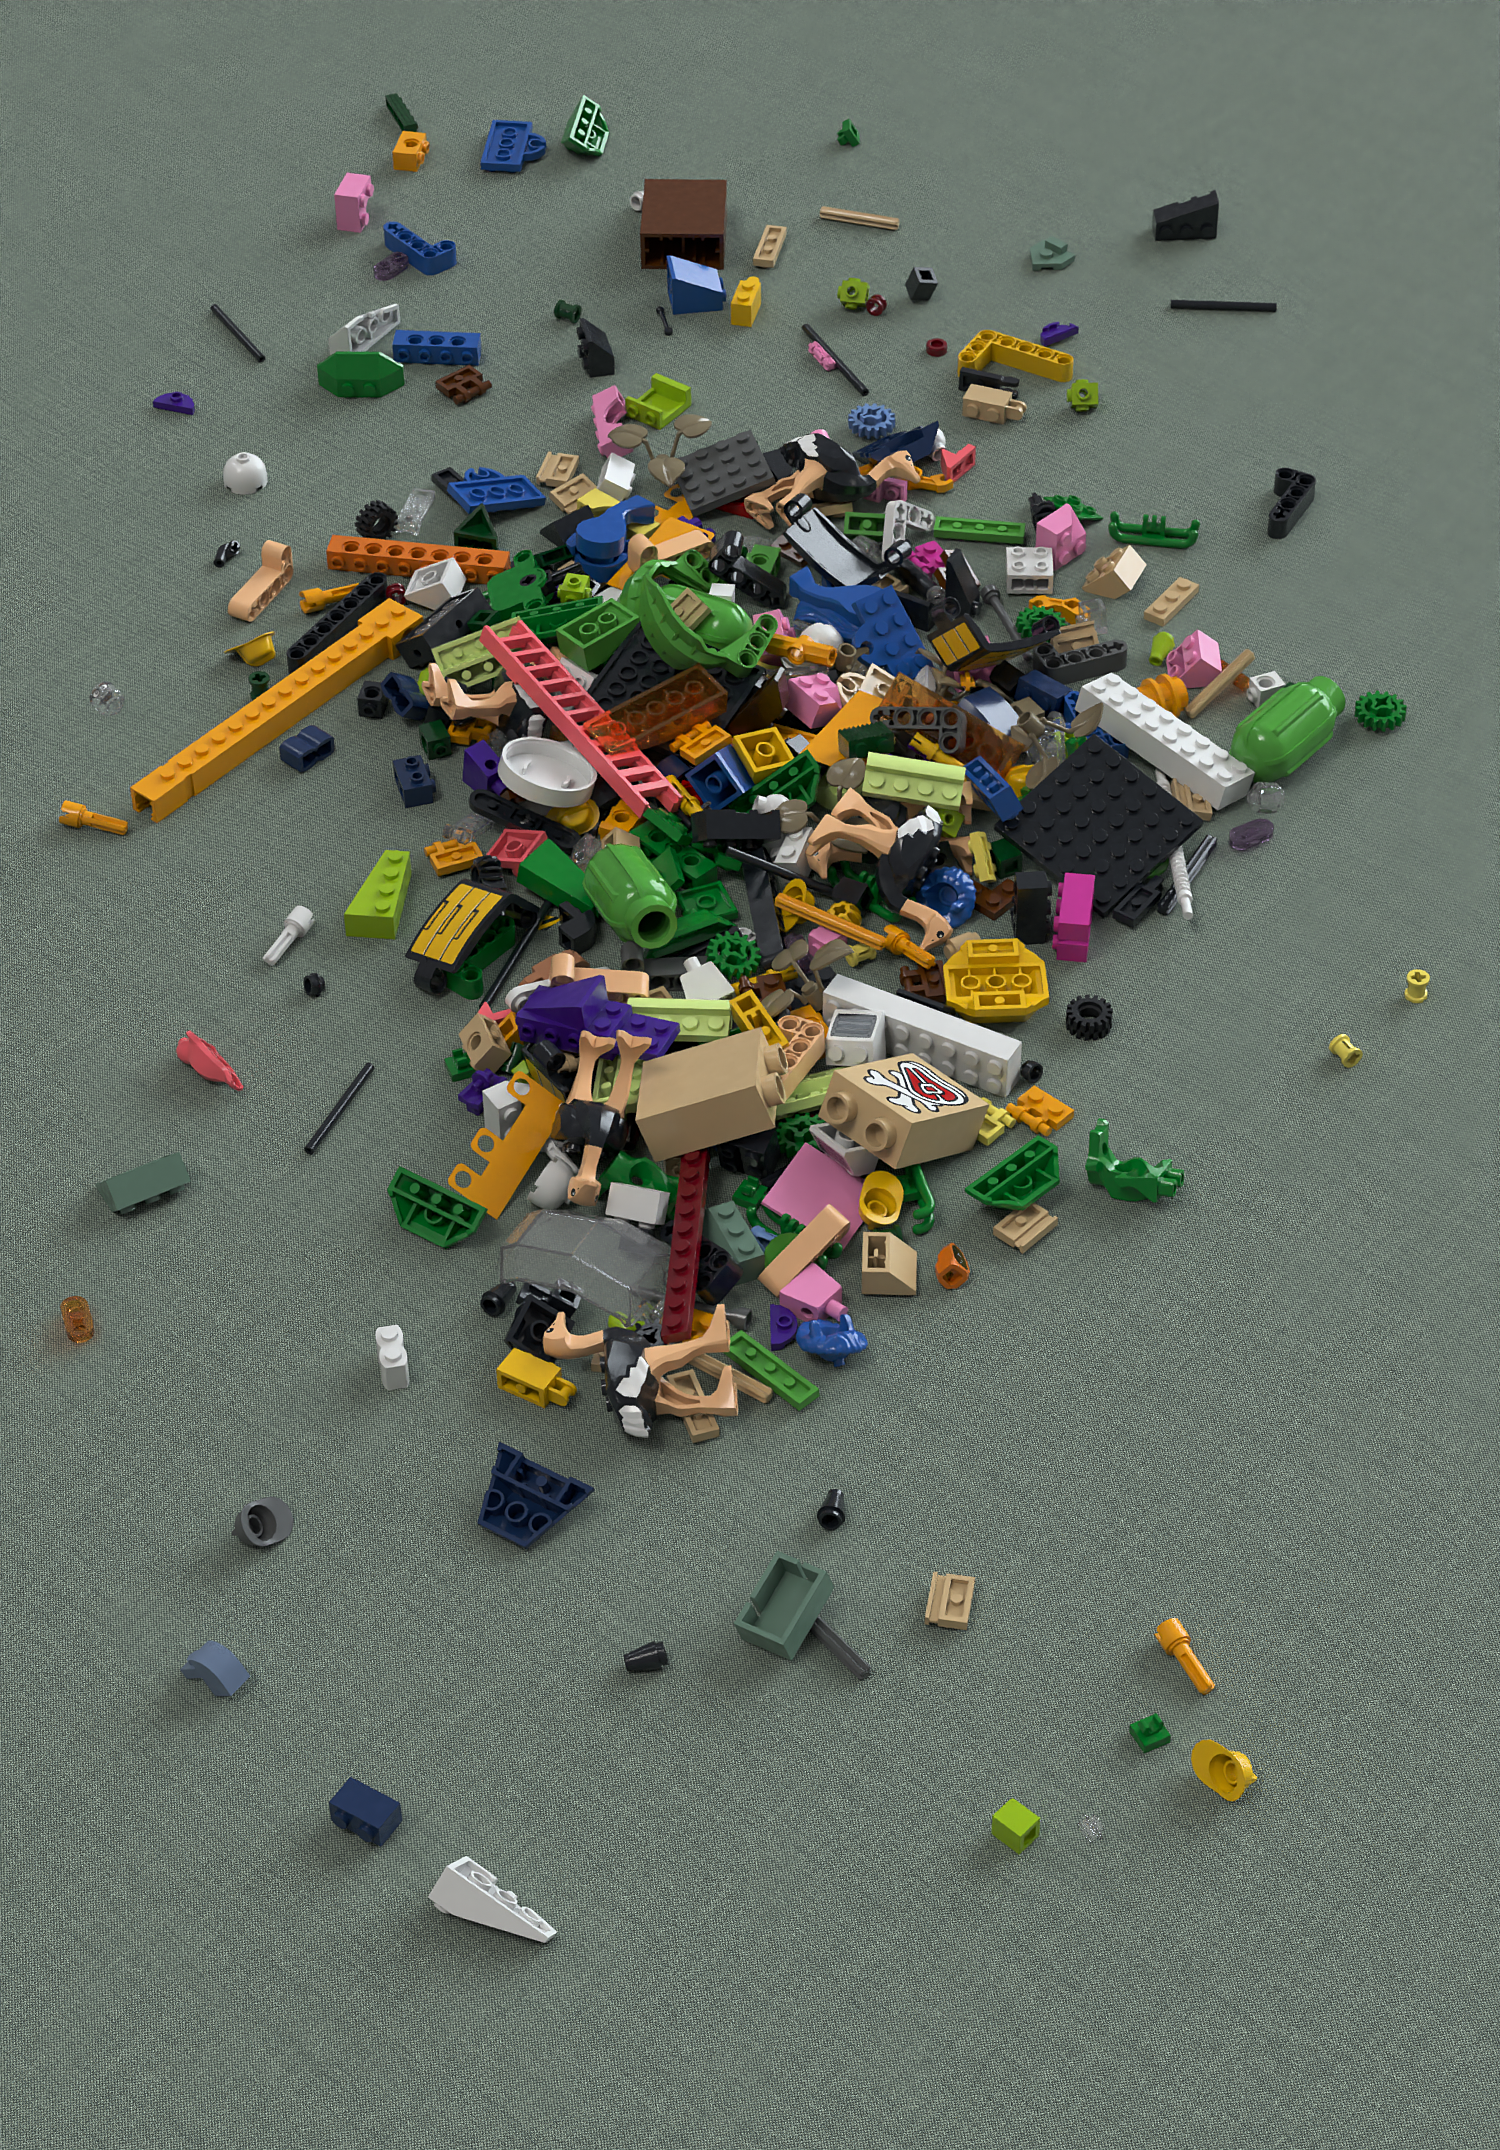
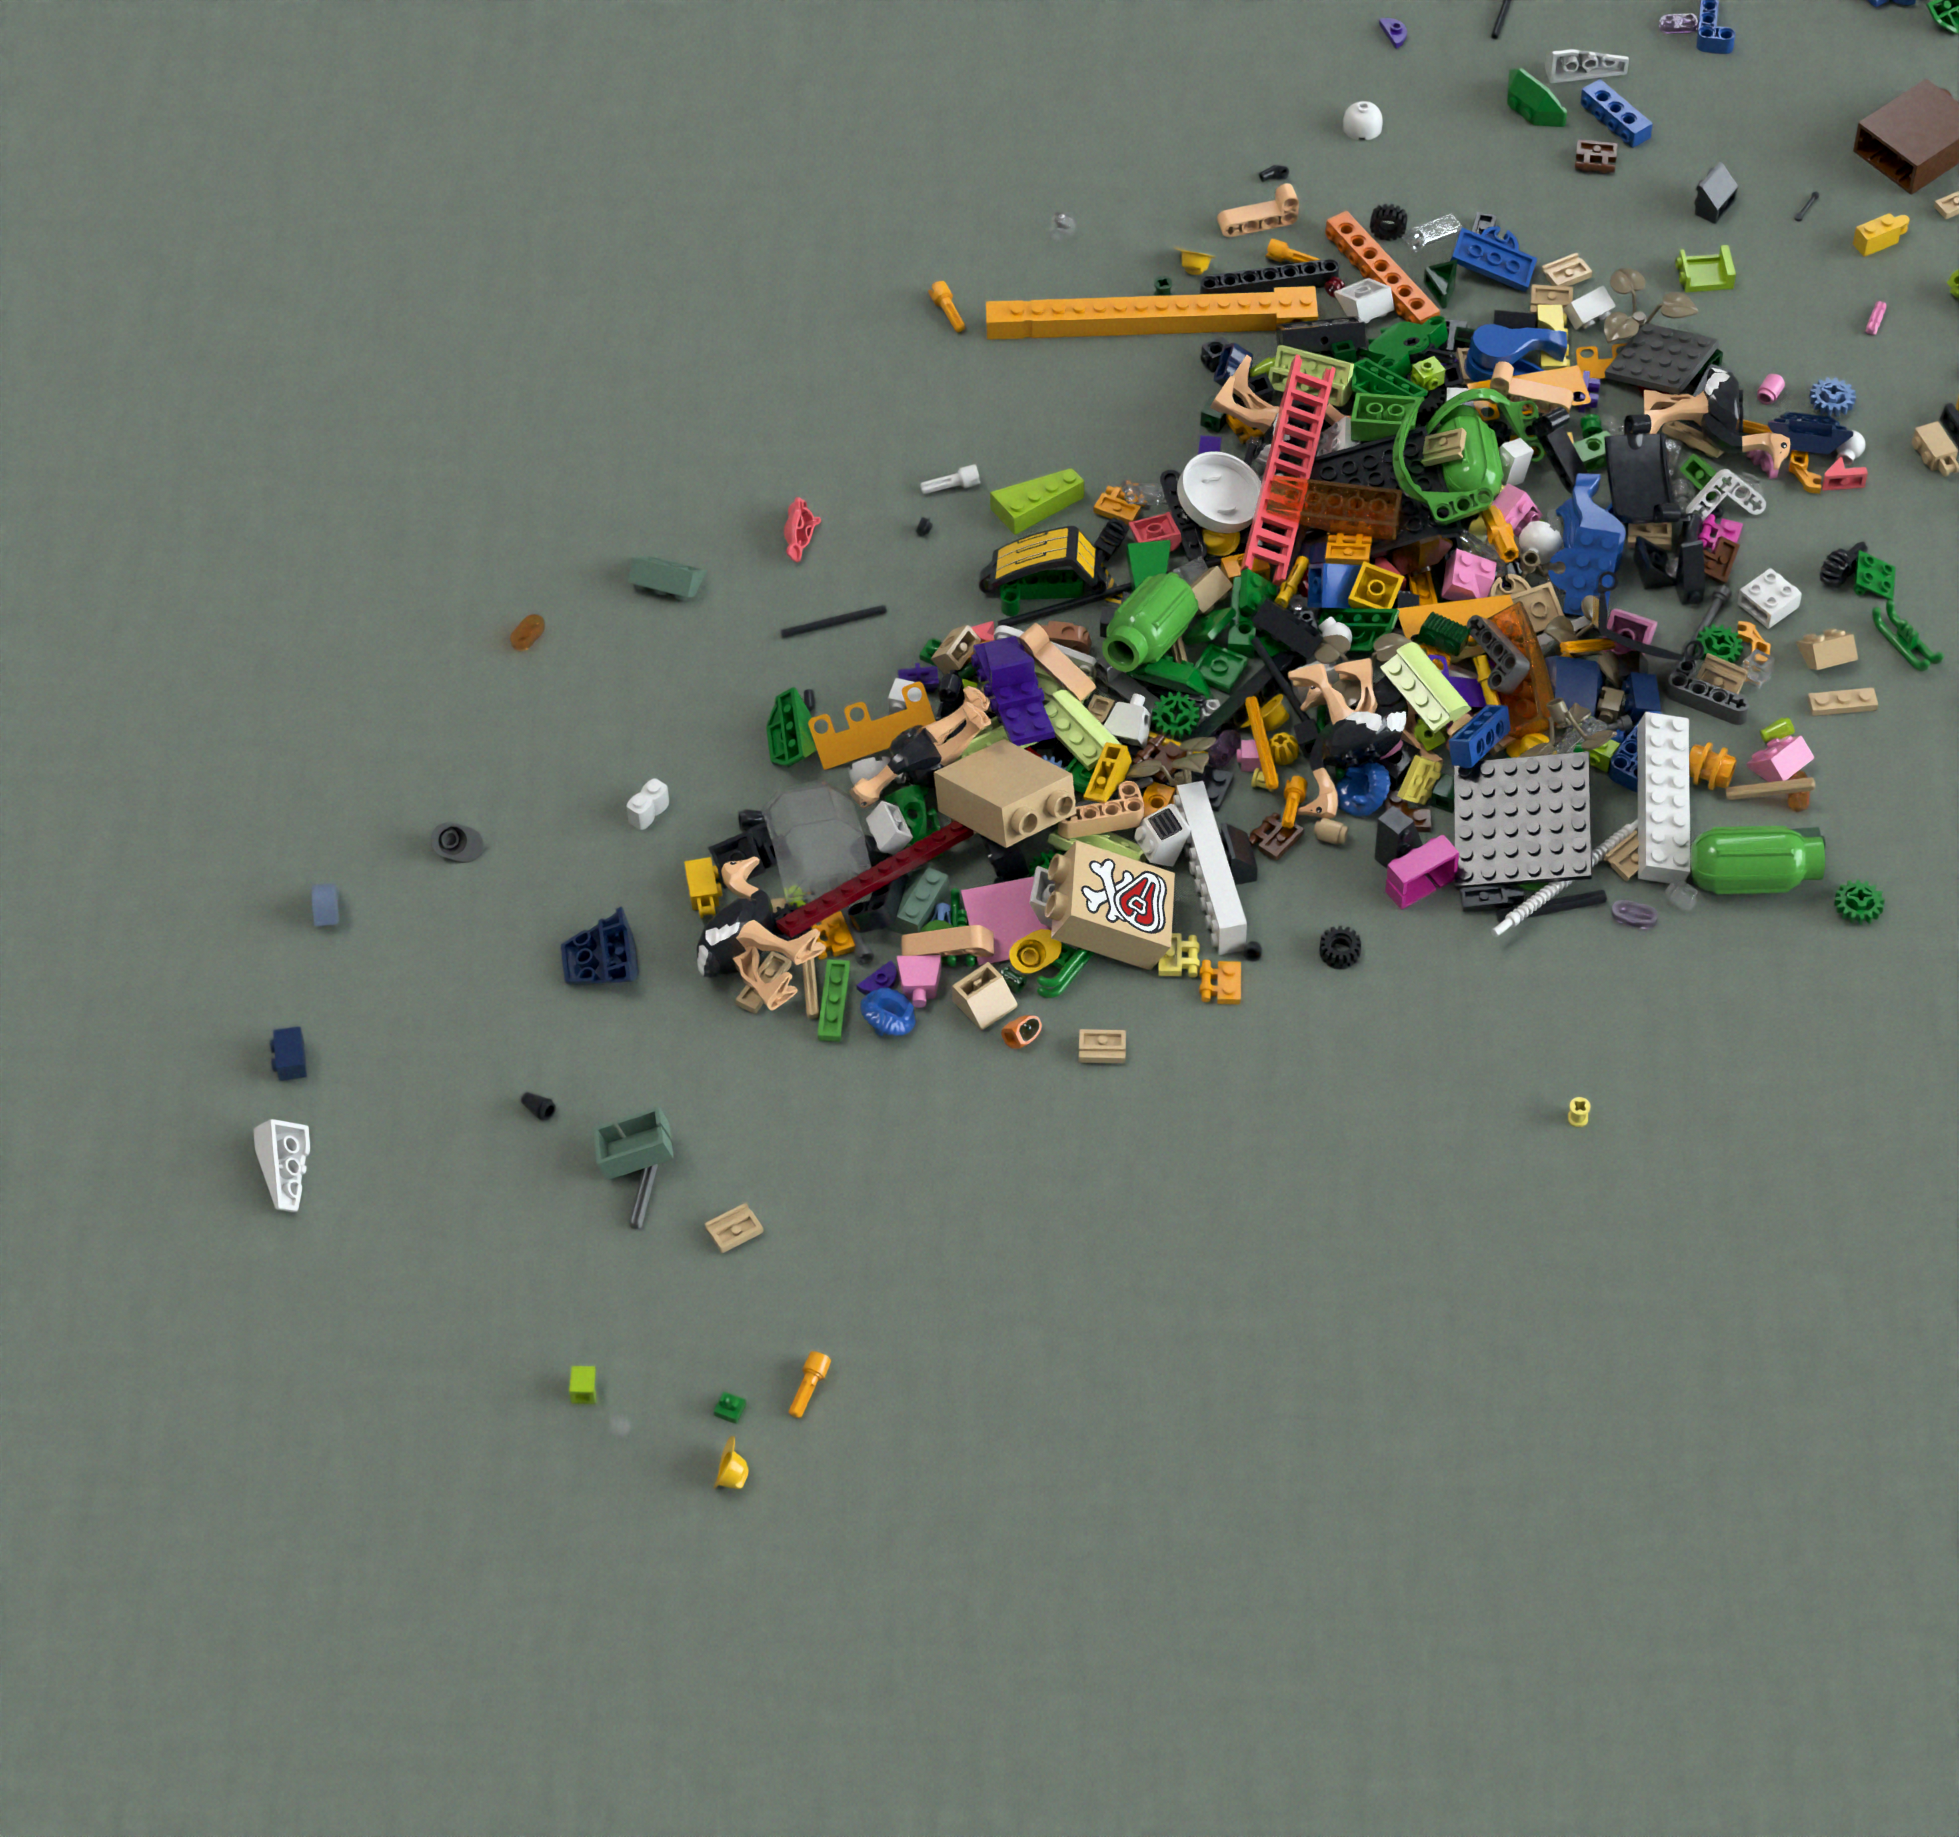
camera: 50 degrees right, 10 degrees up
dark blue brick [279,725,335,772] -> none
dark blue brick [393,755,436,809] -> none
dark green bush [554,299,582,324] -> none
bright pink arch [591,385,633,458] -> none
blue slope [667,255,726,315] -> none
green tile [732,1175,768,1211] -> none
black piece [802,323,869,396] -> none
black cone [817,1489,845,1530] -> none
bright green plate [934,516,1026,544] -> none
yellow piece [943,938,1049,1024] -> none
green wedge [965,1135,1060,1211] -> none
bright pink slope [1035,504,1086,571] -> none
green hips [1085,1118,1184,1203] -> none
white brick [1247,671,1286,708] -> none
light yellow bush [1329,1034,1363,1068] -> none

